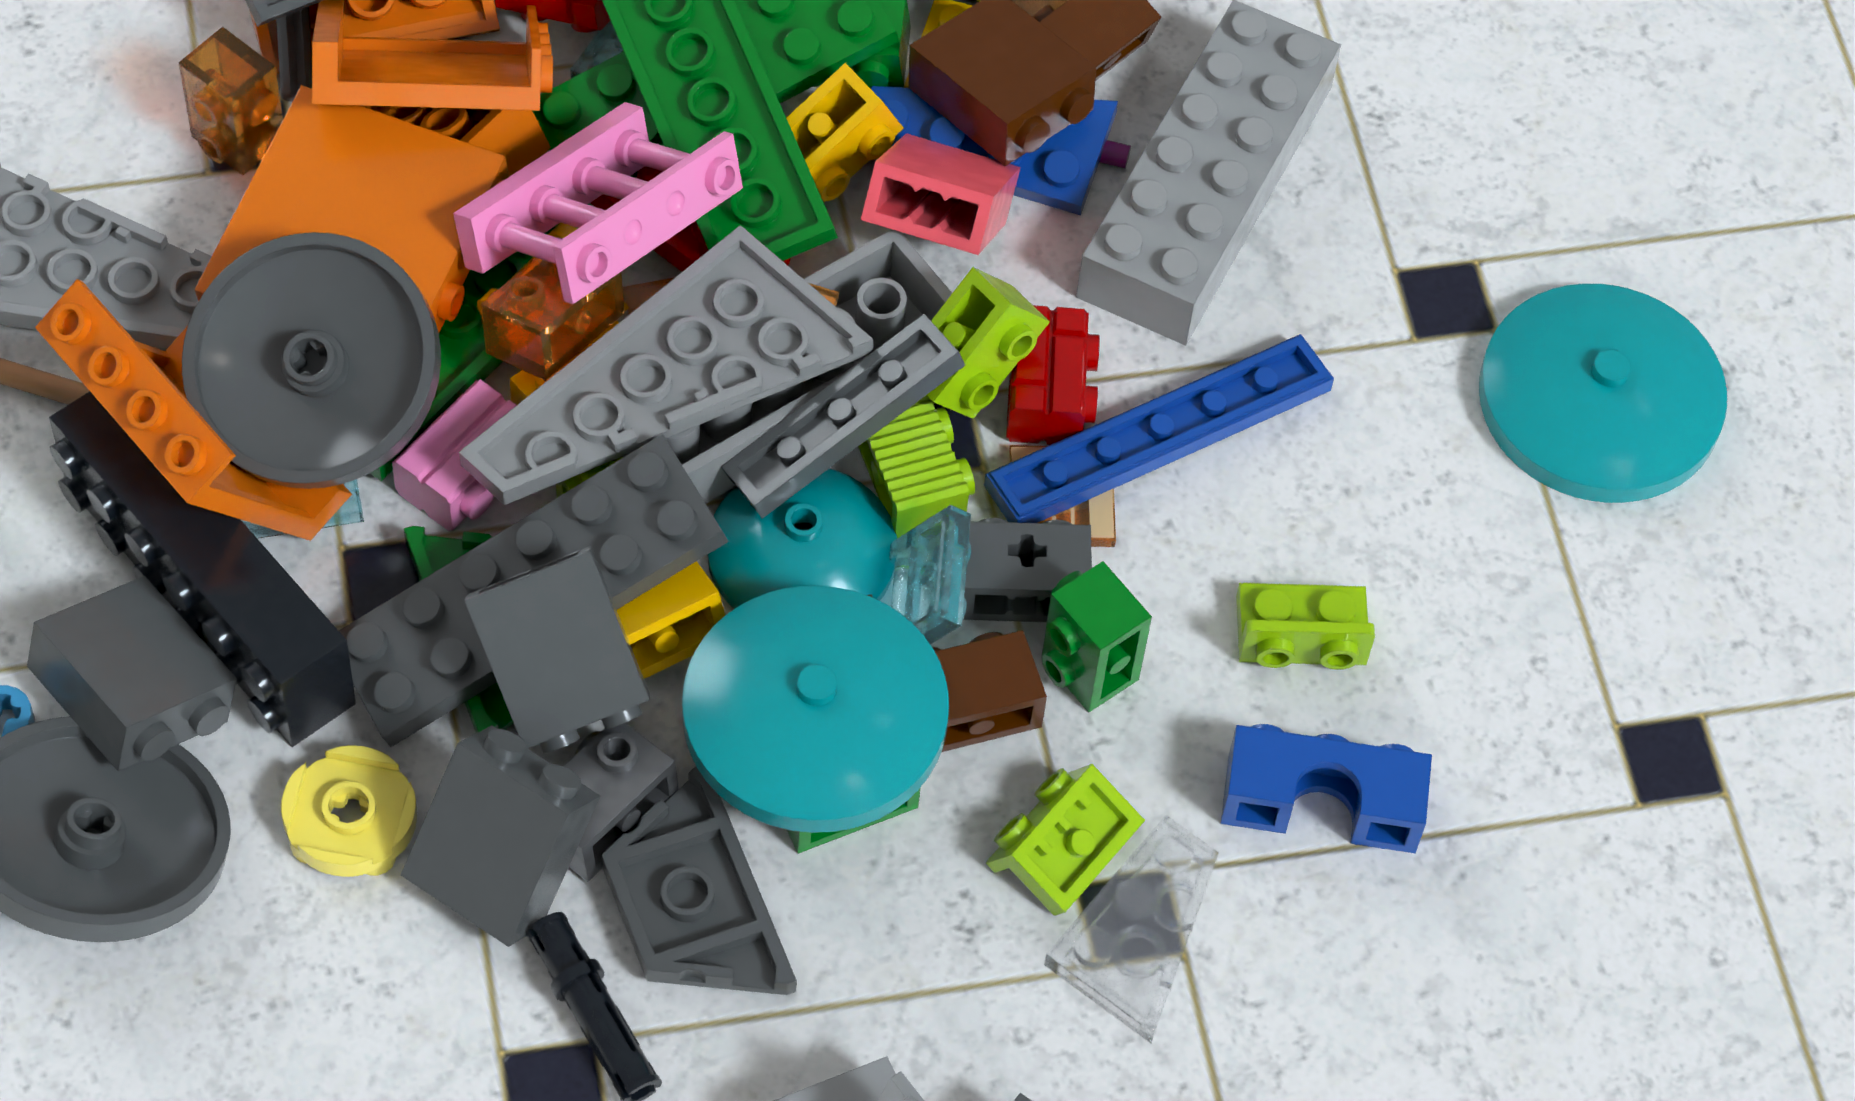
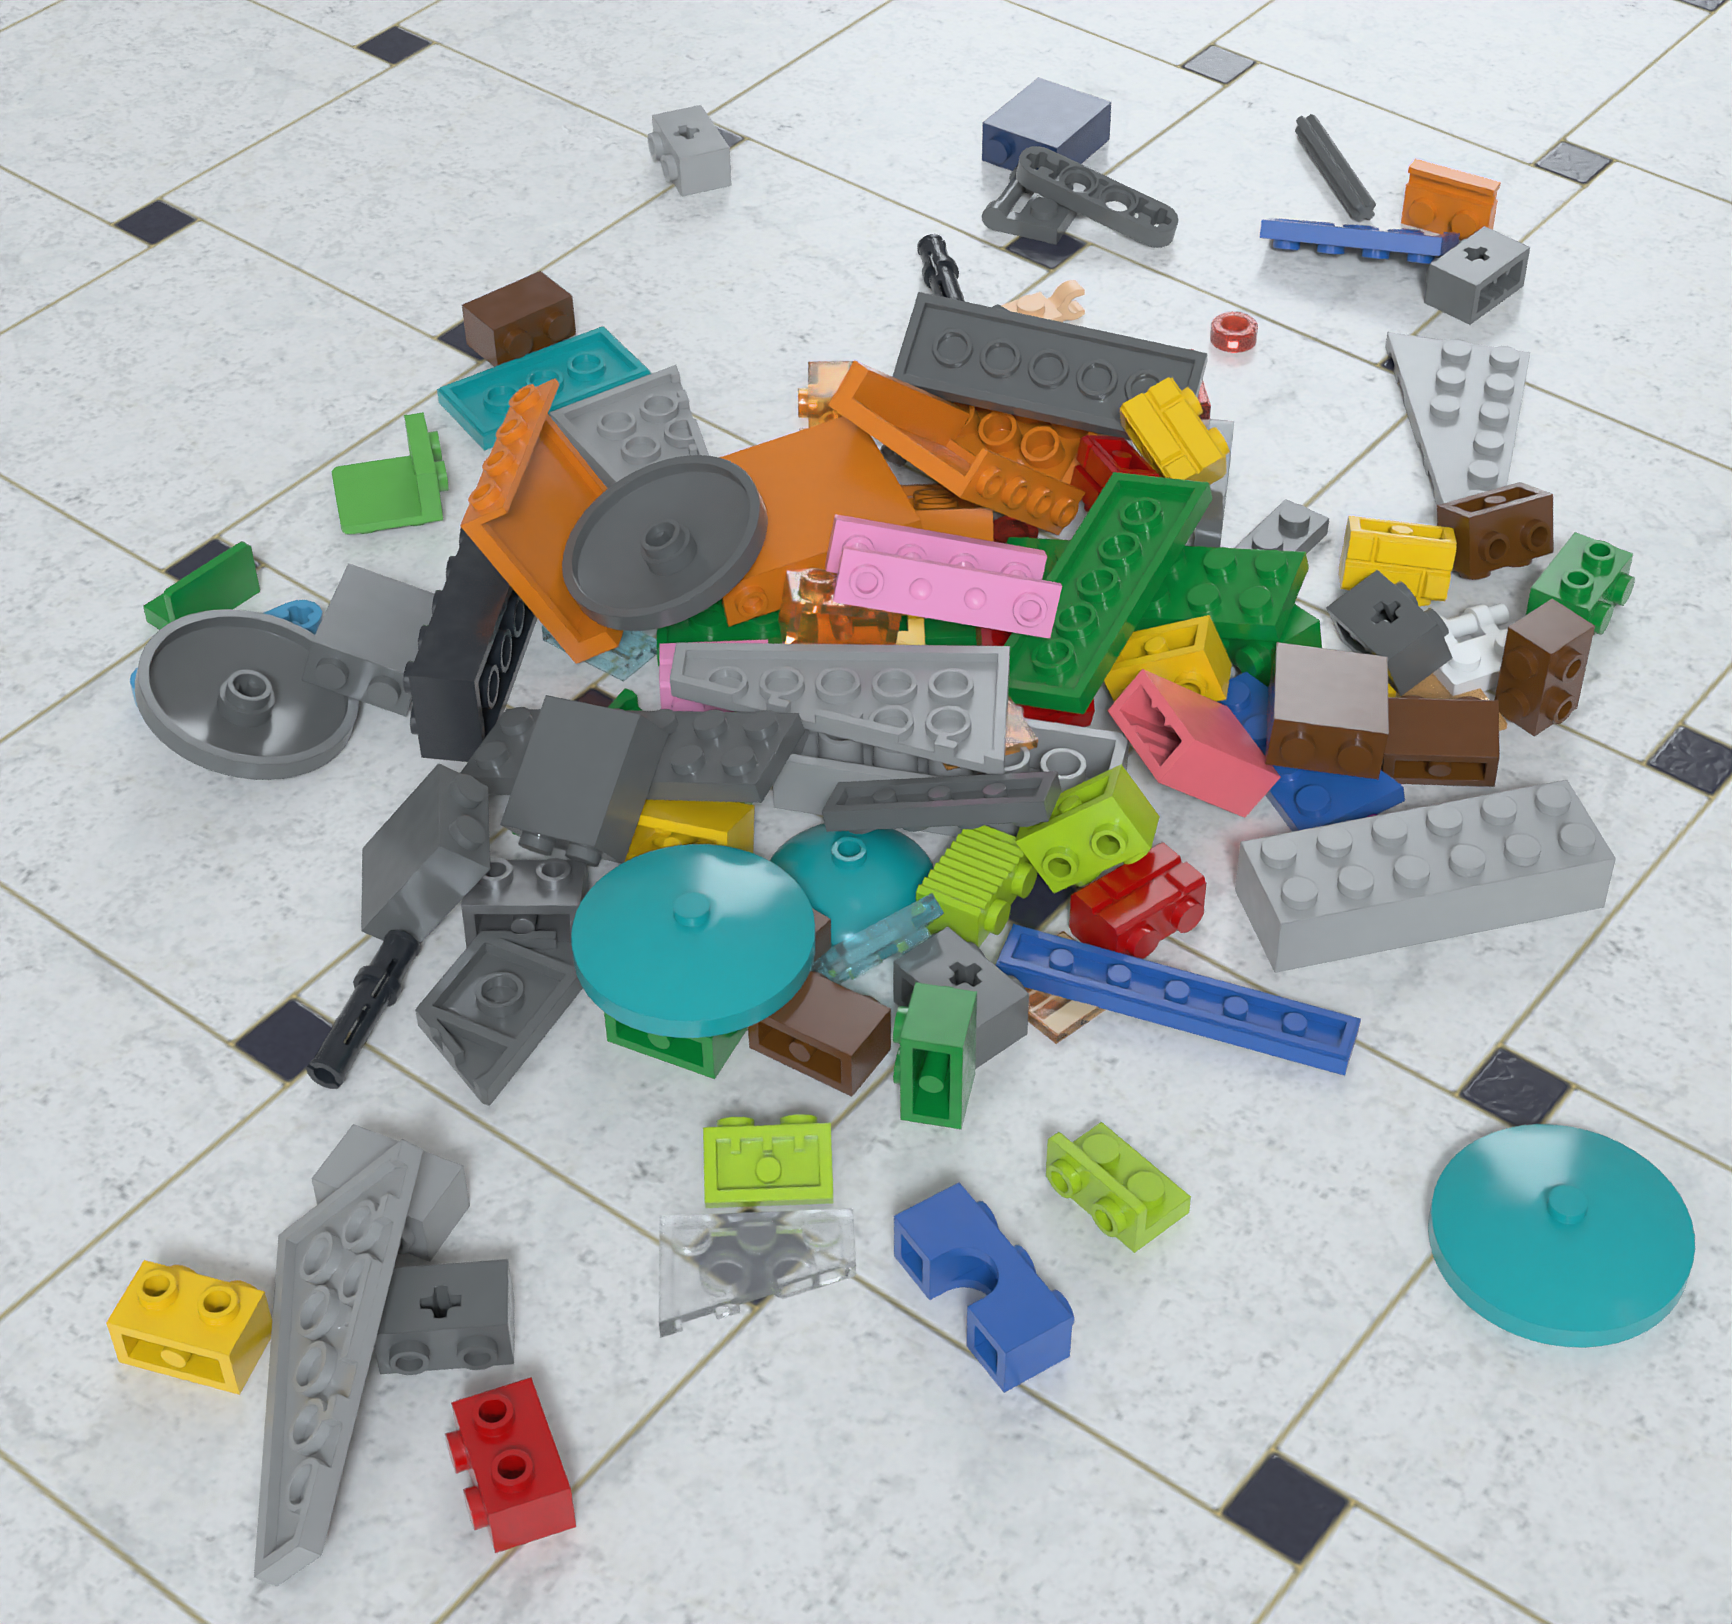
camera: 55 degrees right, 15 degrees down
light yellow plate [281,745,417,877] -> none

